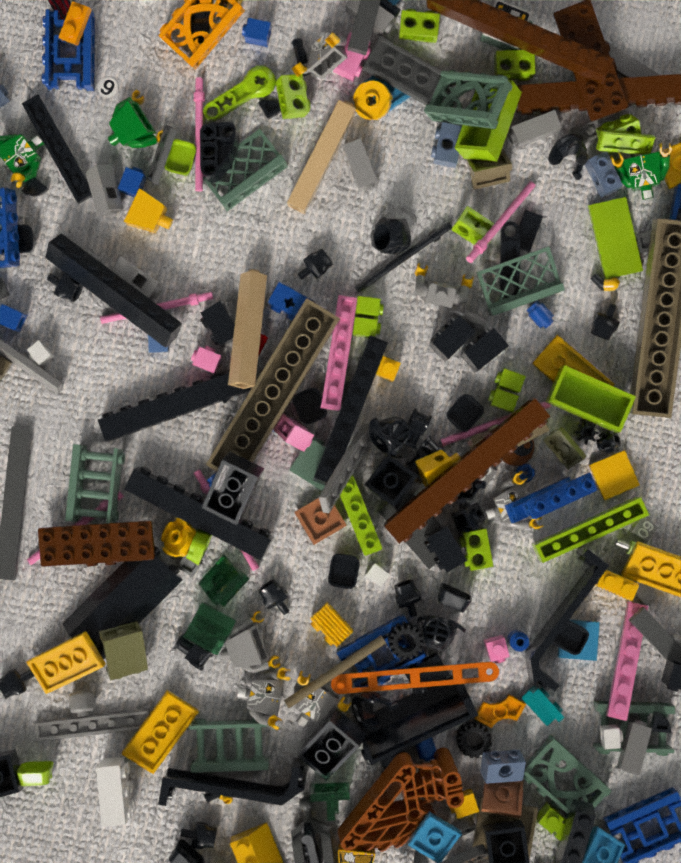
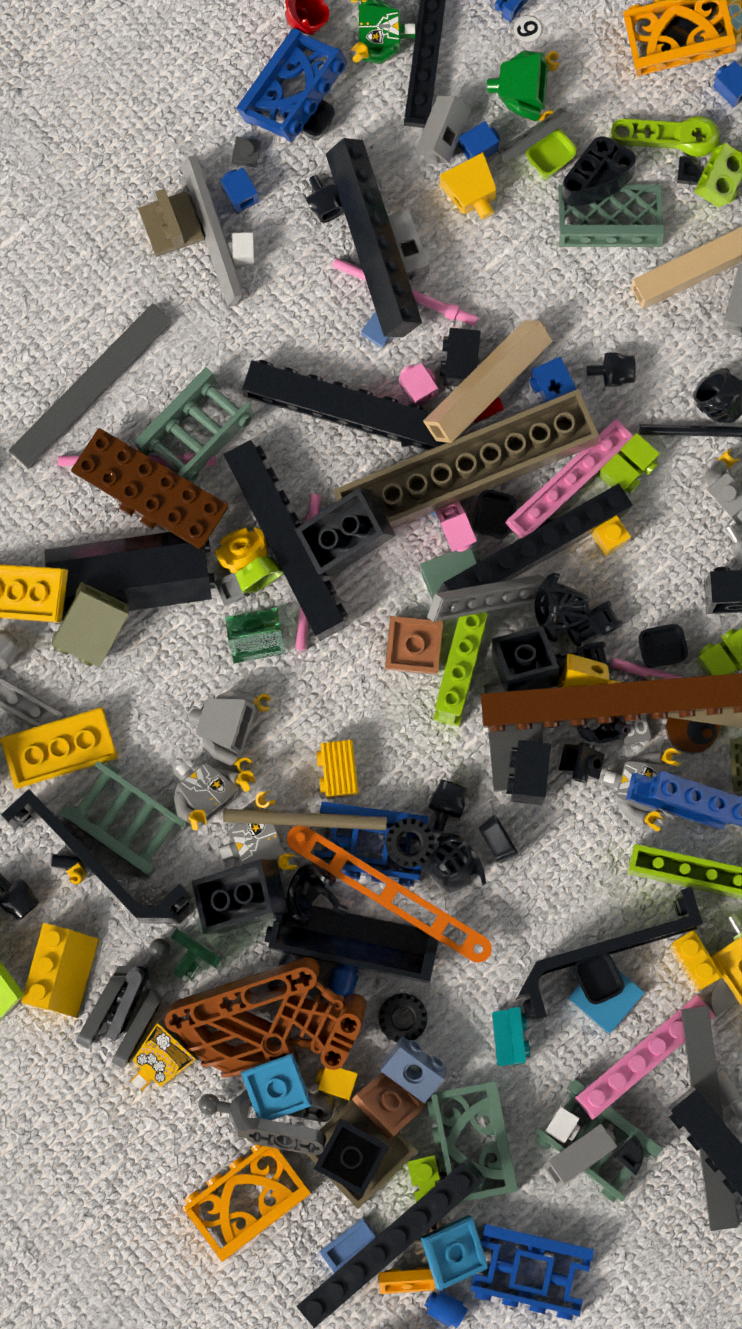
camera: 40 degrees right, 10 degrees down
black tile [21,177,49,196] -> none
black connector [173,634,214,671] -> none
clear green bracket [183,602,237,655] -> none
bright pink bar [194,77,205,192] -> none
black piece [258,579,290,615] -> none
black piece [328,554,360,589] -> none
white plate [365,562,390,587] -> none
black brick [405,652,449,694] -> none
black brick [429,315,476,362] -> none
lime brick [459,528,494,571] -> none
light orange tile [474,694,526,728] -> none
bright pink brick [483,635,510,663] -> none
blue brick [507,630,529,652] -> none
blue plate [516,464,535,483] -> none

